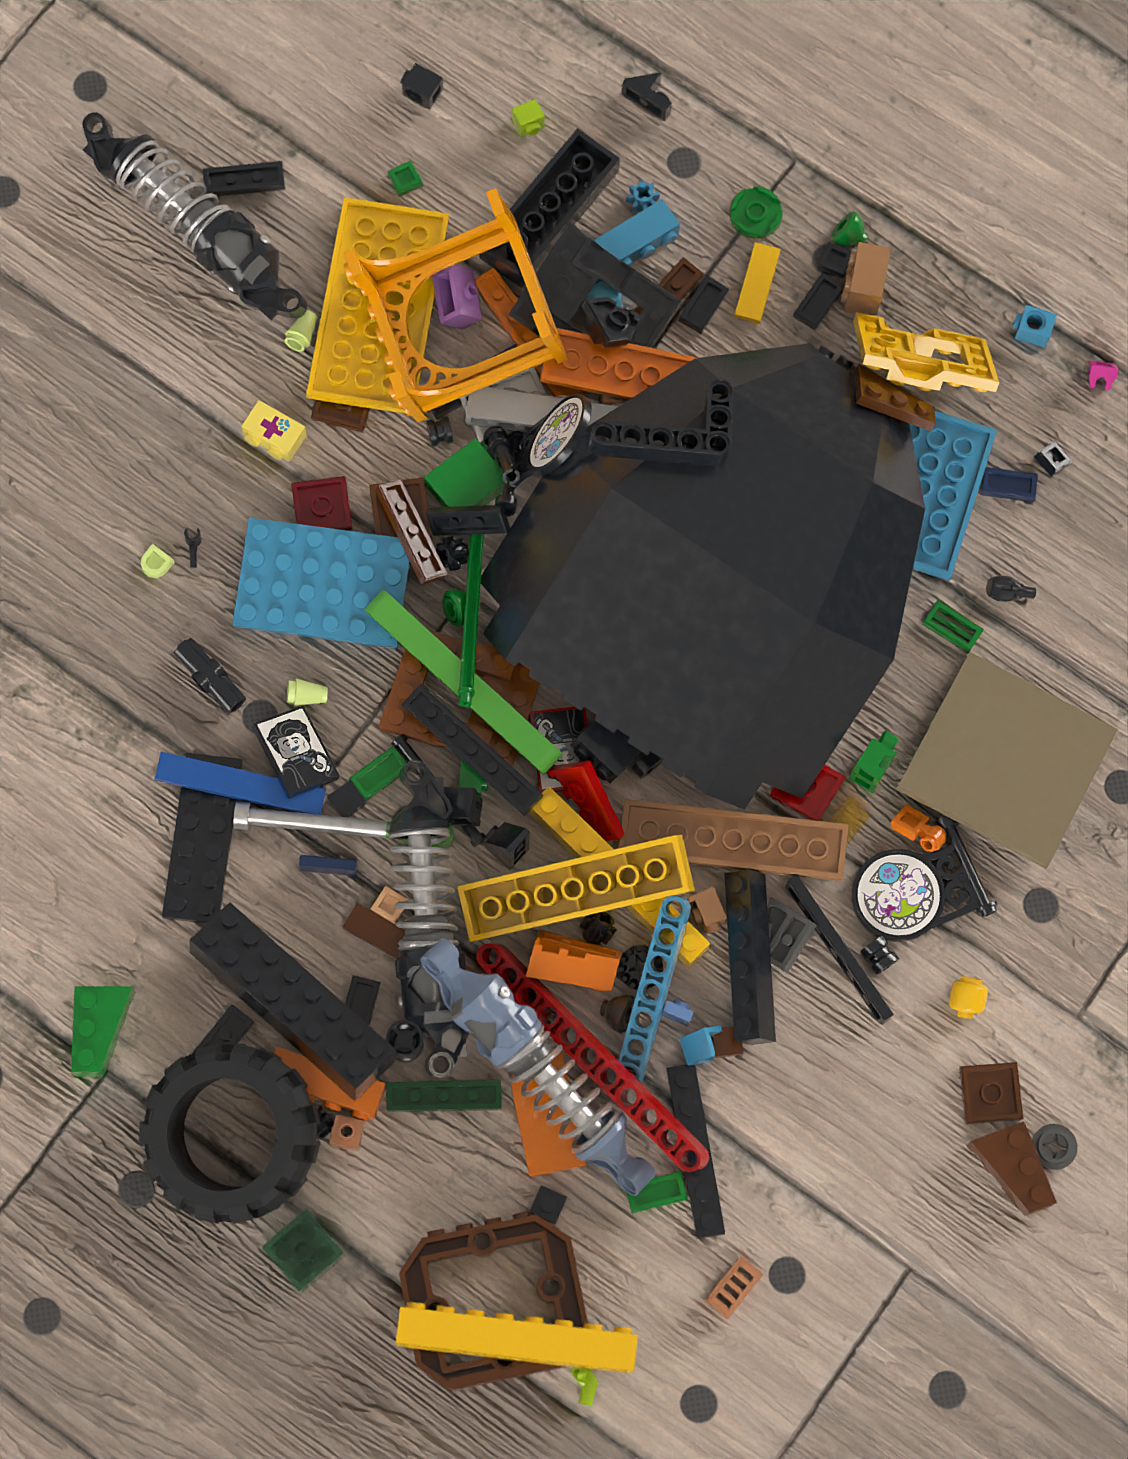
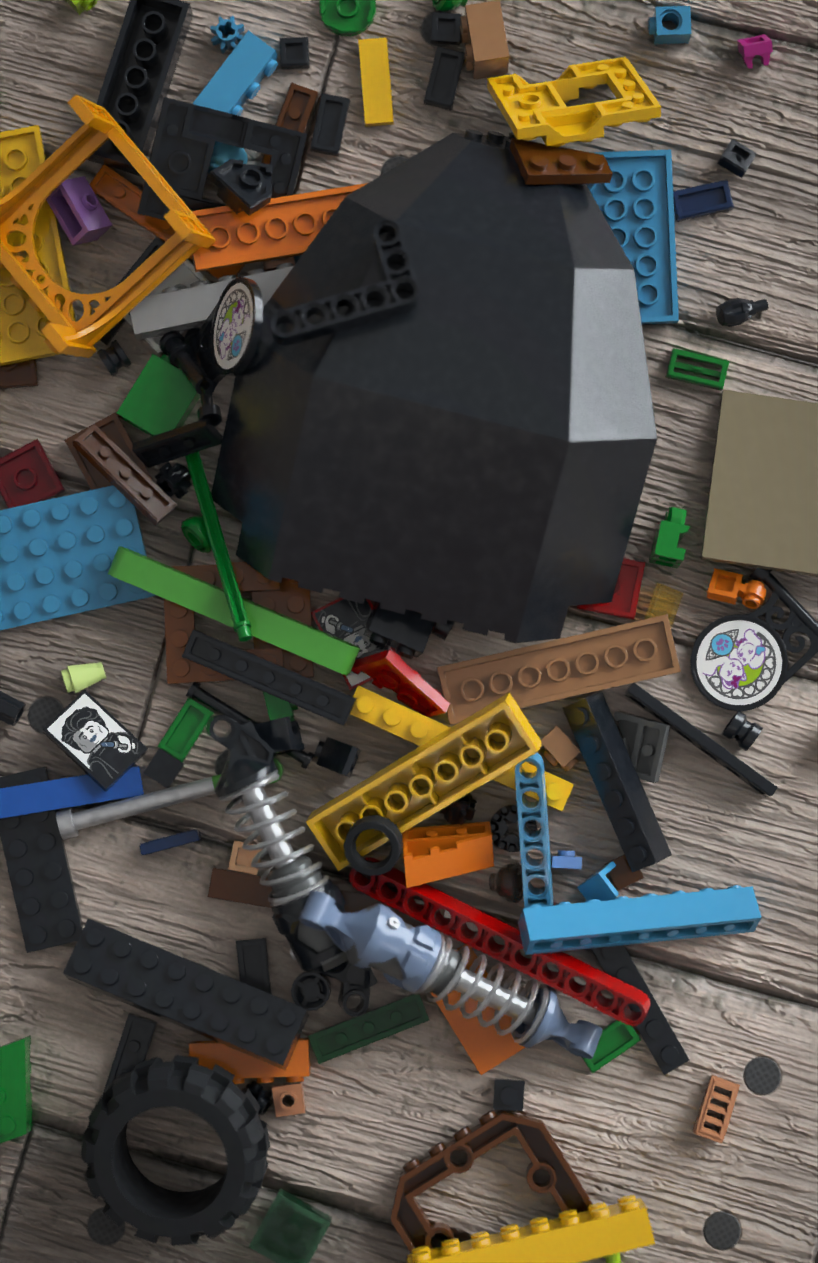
camera: 10 degrees left, 10 degrees up
none -> black tile [279,37,310,69]
none -> black tyre [344,815,403,876]
none -> dark azure brick [518,885,762,955]

